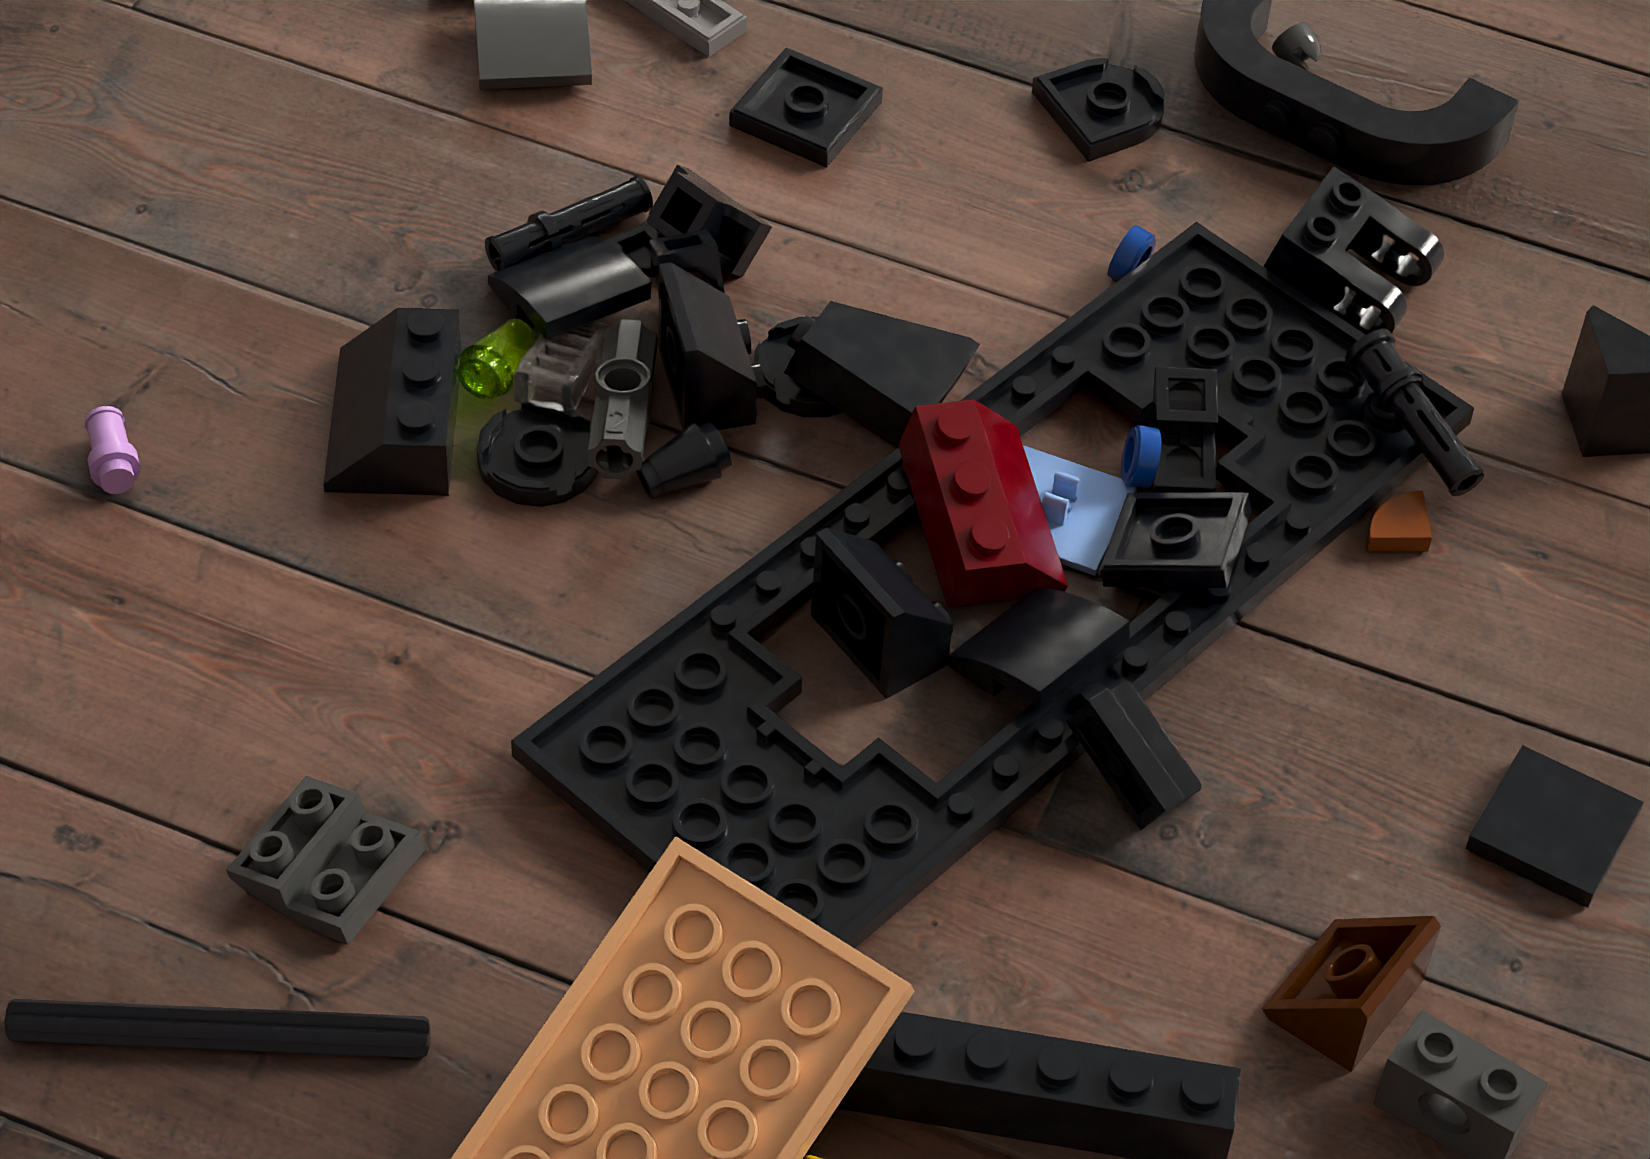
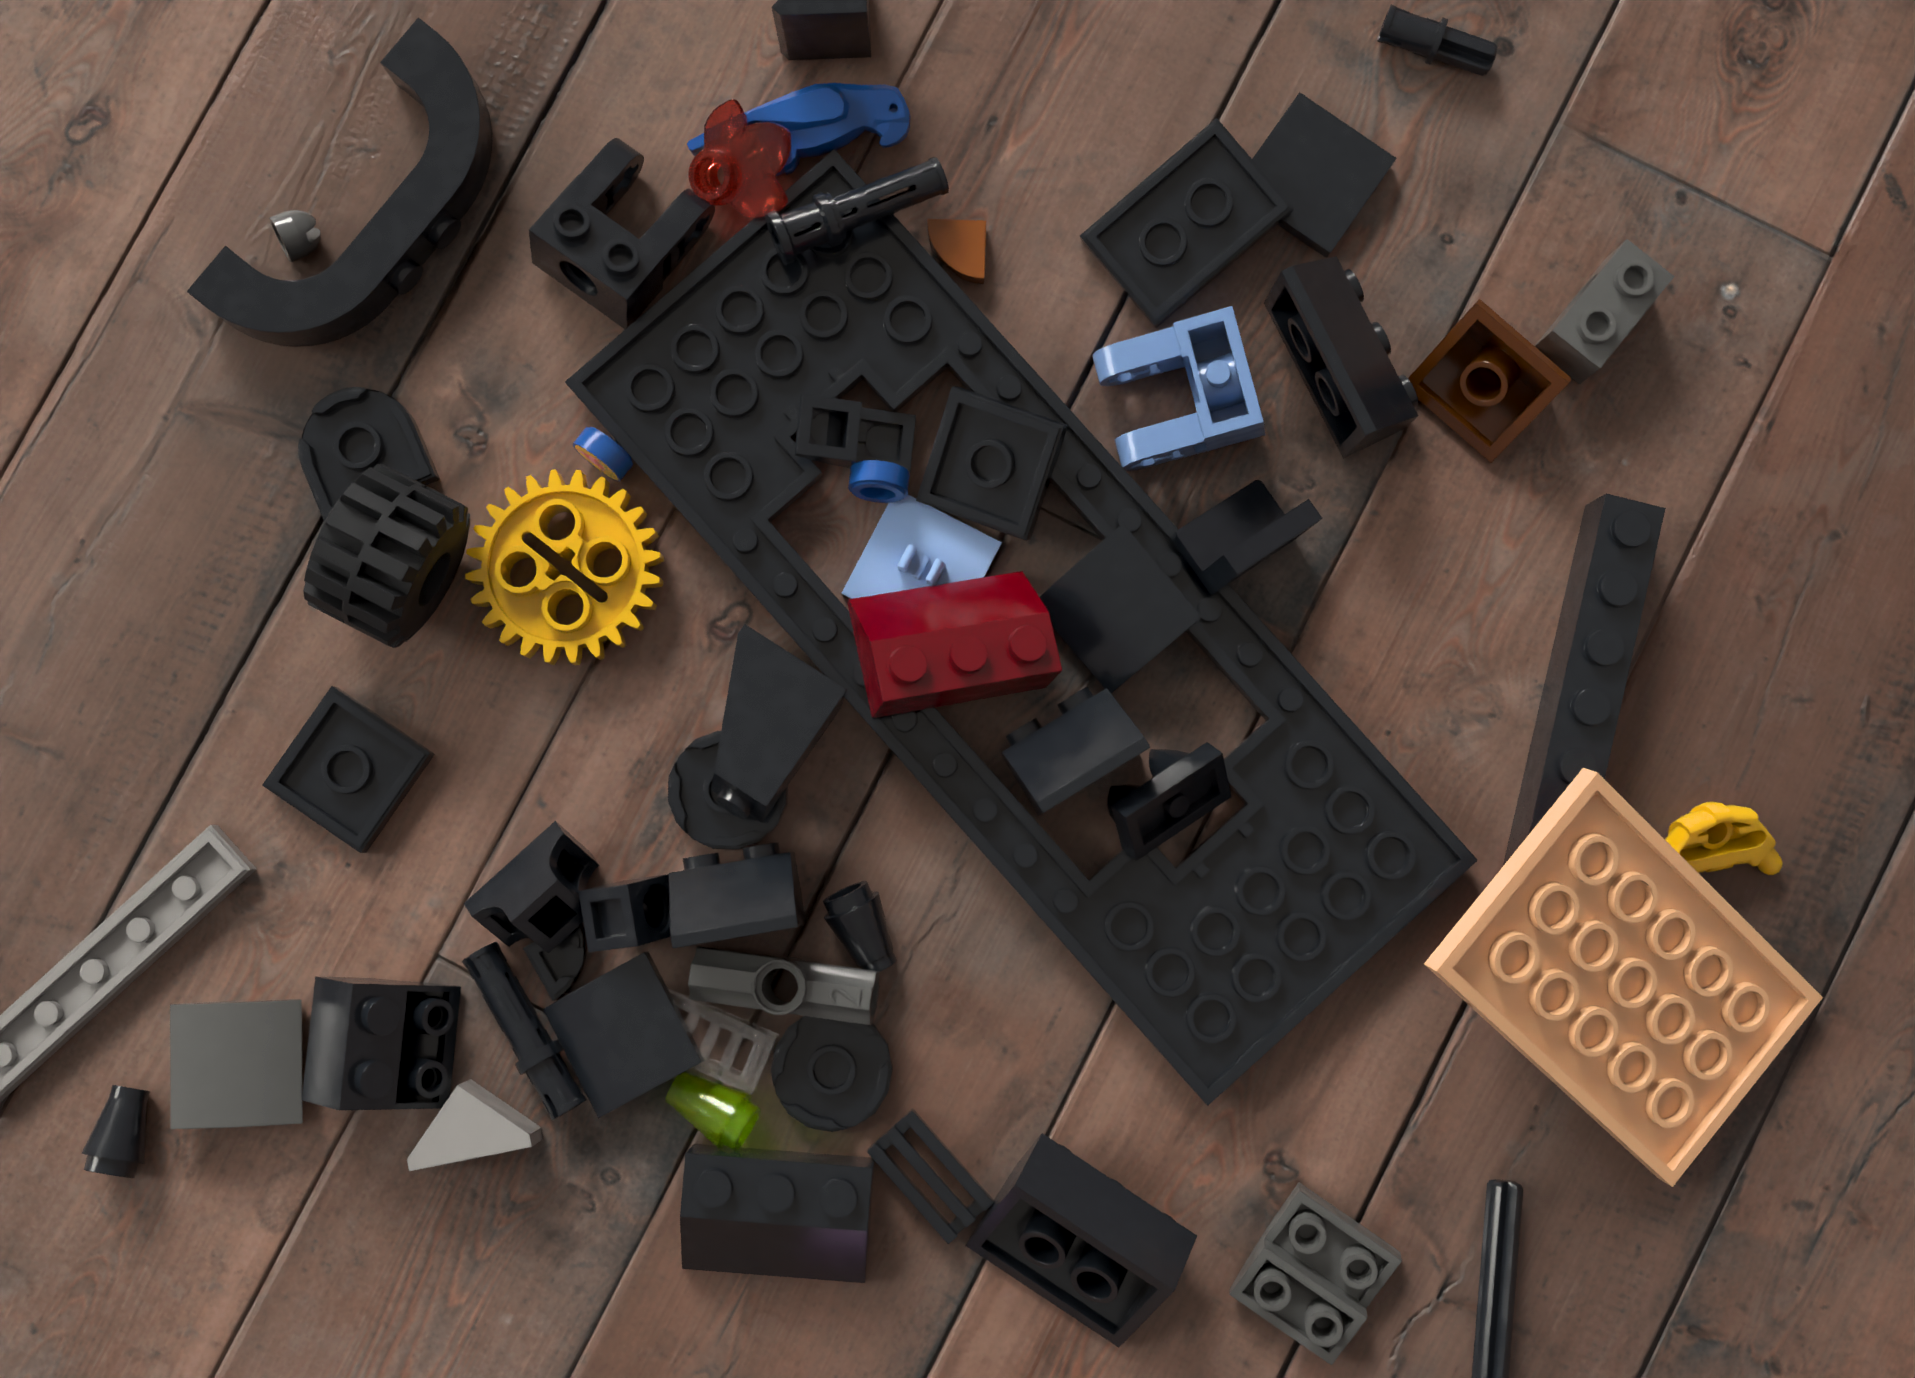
camera: 85 degrees left, 35 degrees up
none -> black slope [302,976,461,1111]
none -> black wheel [303,464,470,648]
none -> light grey slope [407,1079,543,1171]
none -> yellow gear [465,469,664,665]
none -> blue animal [687,83,911,176]
none -> clear red plate [688,99,791,218]
none -> black tile [867,1108,994,1244]
none -> black slope [965,1133,1197,1348]
none -> black tile [1080,118,1294,328]
none -> medium blue brick [1092,306,1265,471]
none -> black tile [1107,742,1232,861]
none -> black slope [1264,256,1419,459]

